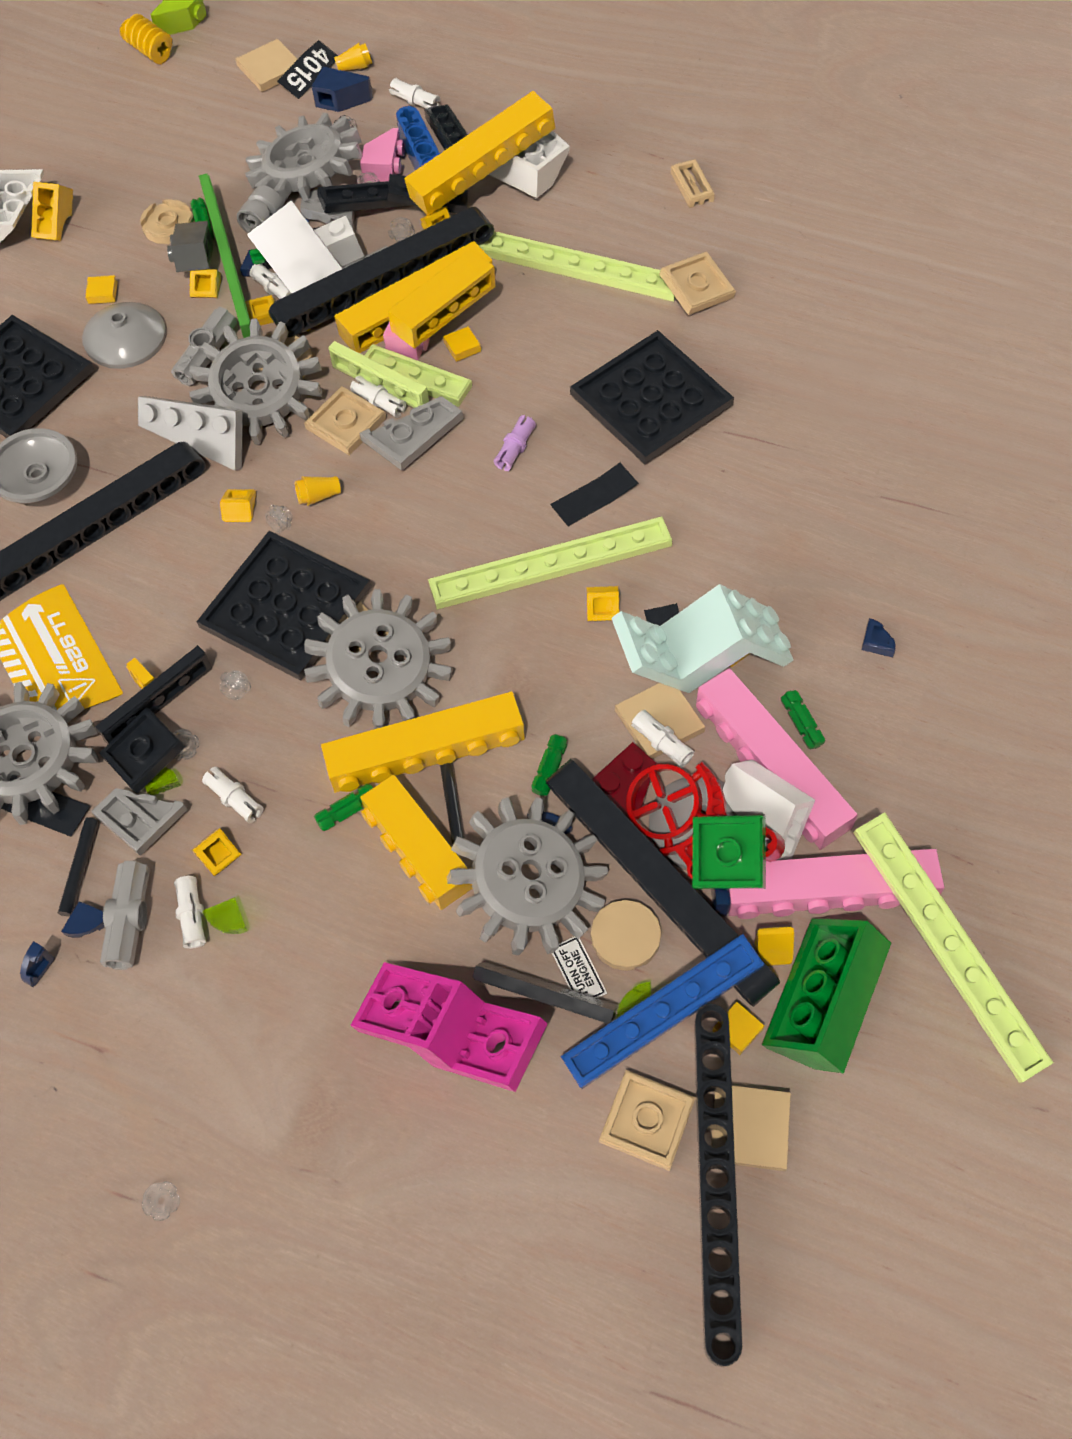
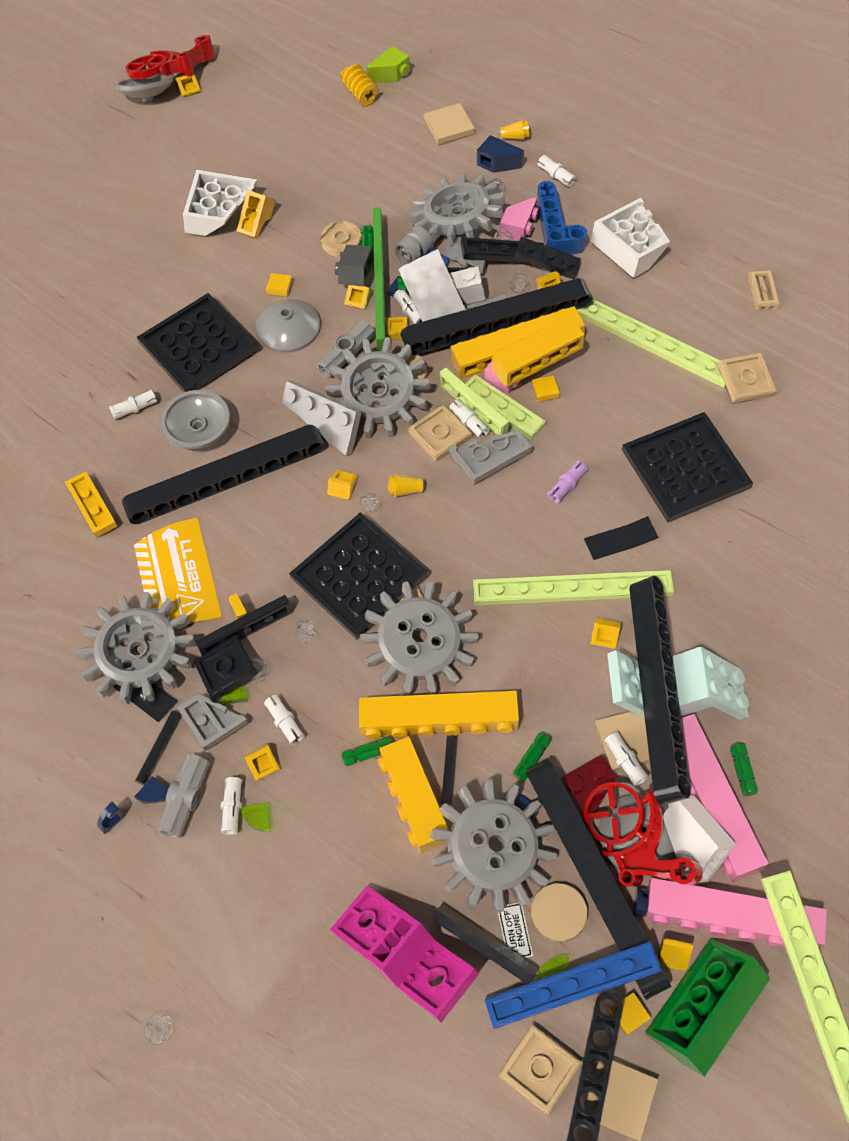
camera: 15 degrees right, 0 degrees up
black sticker [277,40,338,99] -> none
yellow brick [404,91,556,216] -> none
black tile [424,104,468,150] -> none
green tile [692,815,766,889] -> none
dark blue tile [861,618,896,658] -> none
none -> black beam [629,575,691,805]

